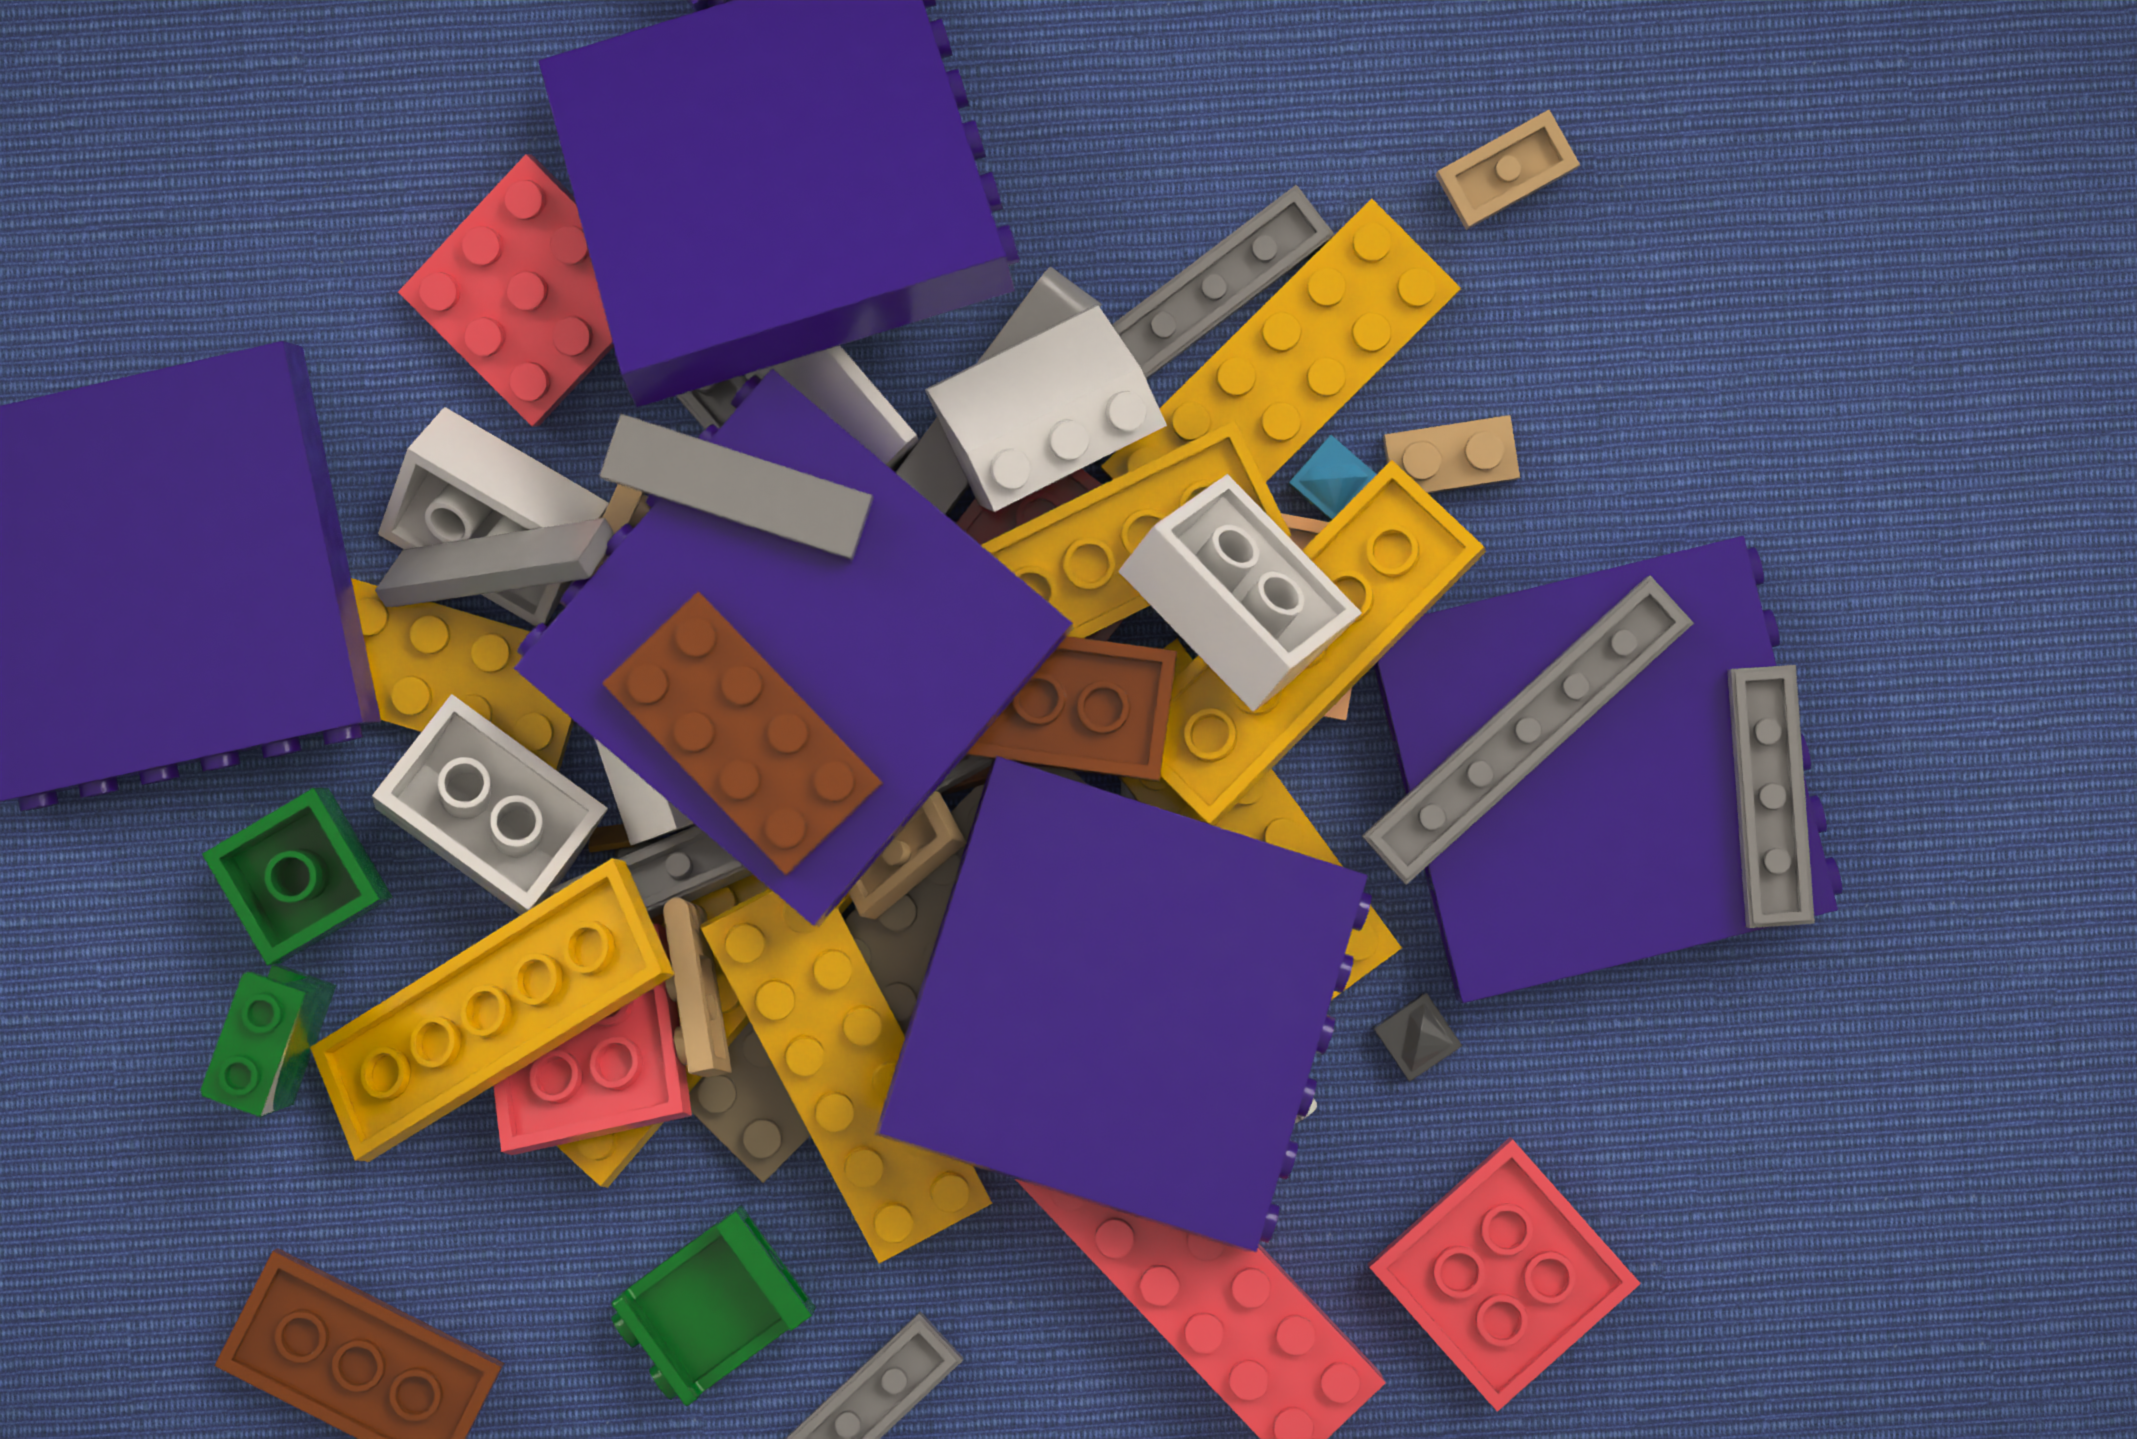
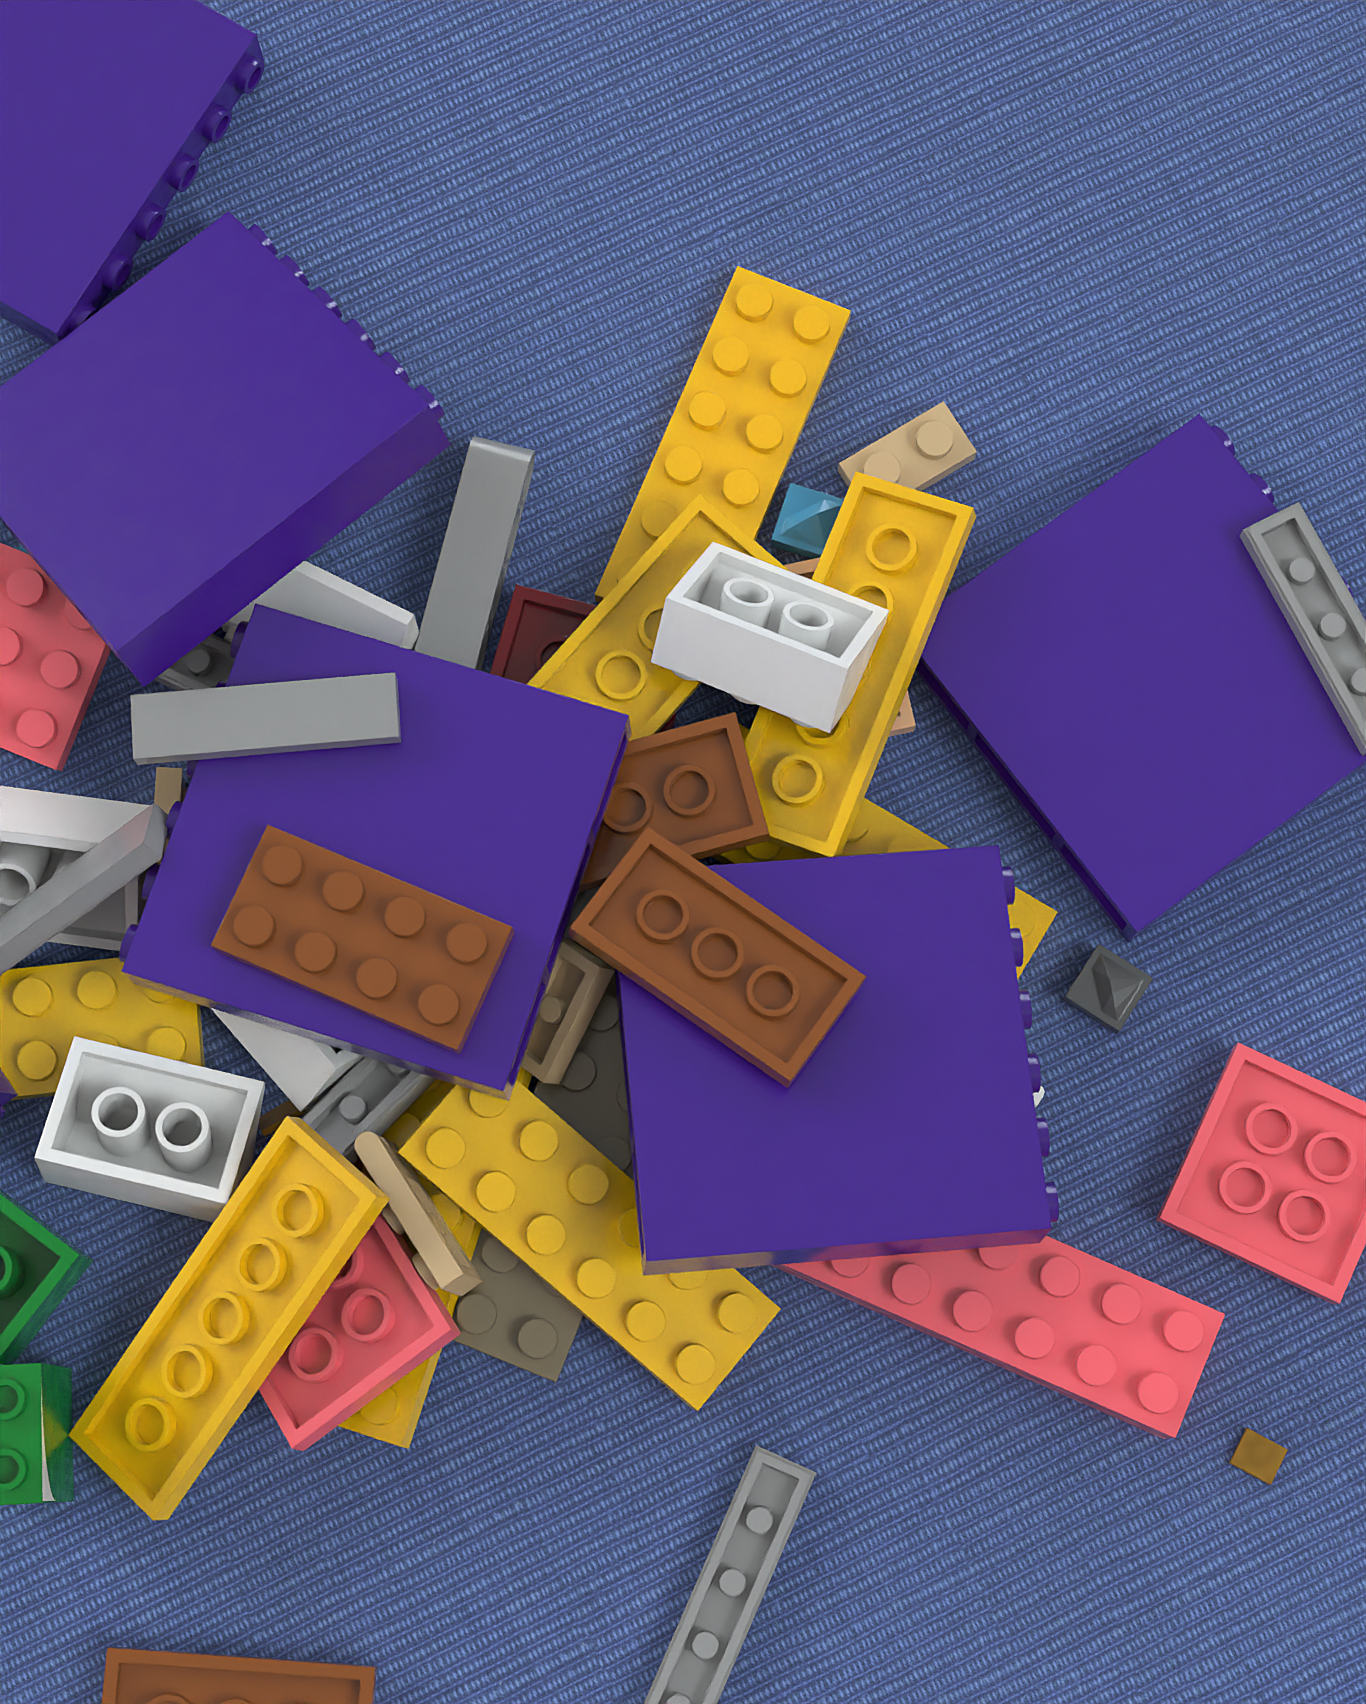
camera: 25 degrees left, 10 degrees down
green panel [611,1205,816,1407] -> none
white slope [925,305,1167,512] -> none
light grey tile [1112,185,1335,380] -> none
light grey tile [1361,575,1694,885] -> none
tan plate [1436,110,1580,230] -> none
none -> dark orange plate [569,826,866,1088]

